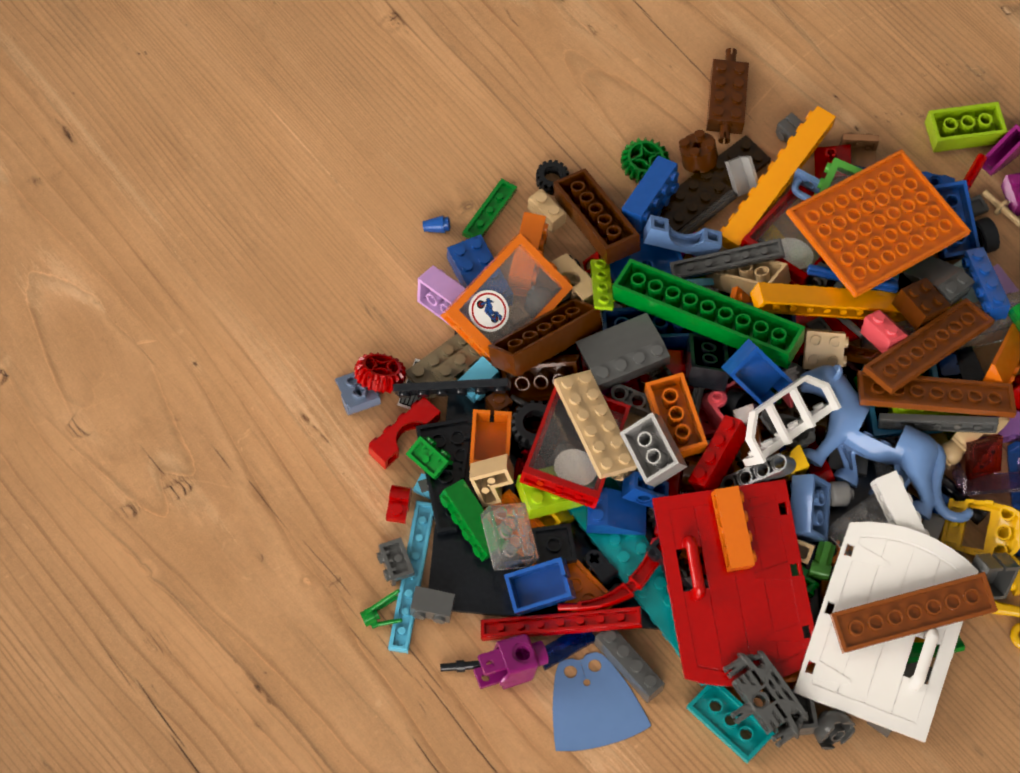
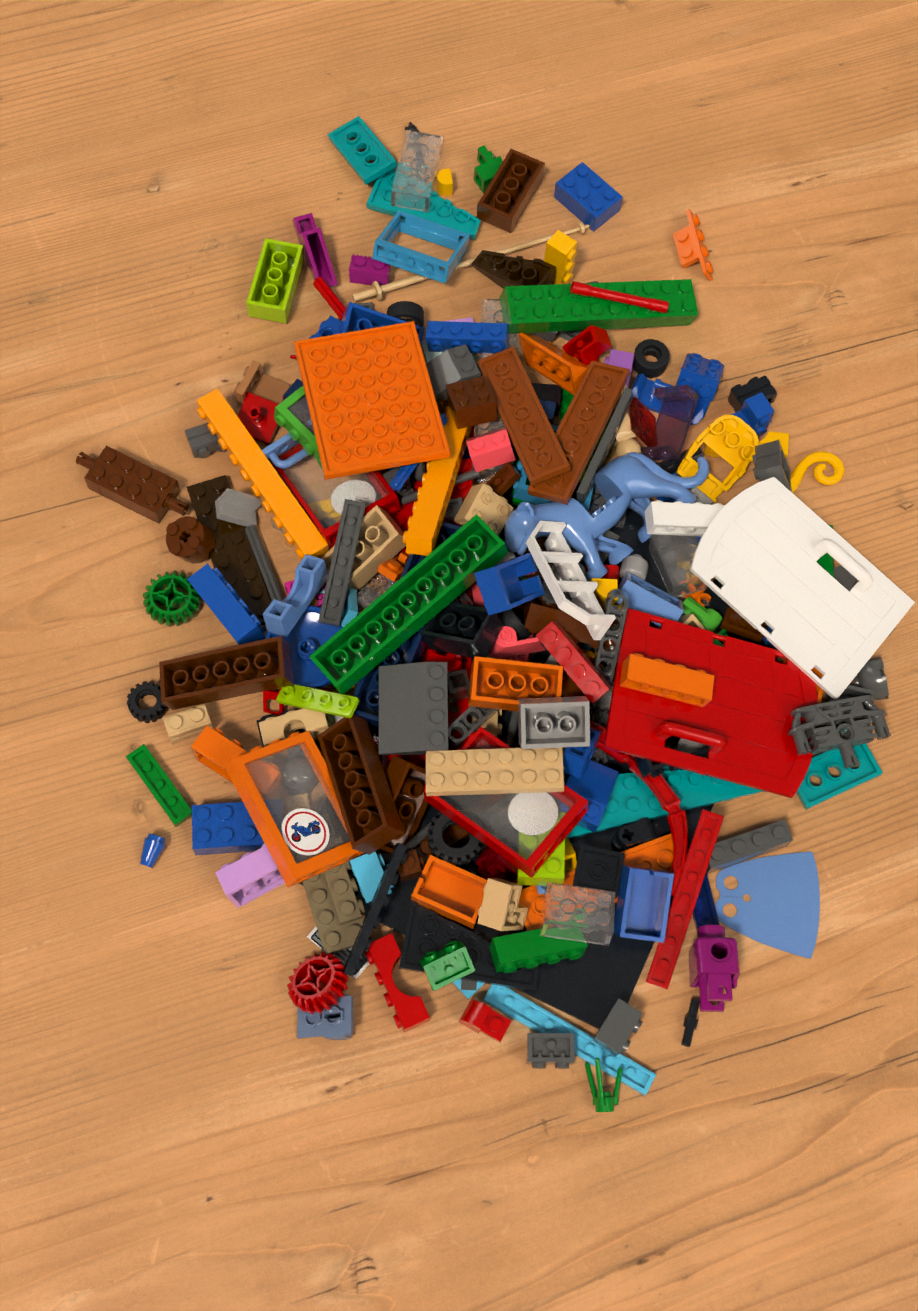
camera: 70 degrees left, 5 degrees up
dark orange plate [830,572,998,654] -> none

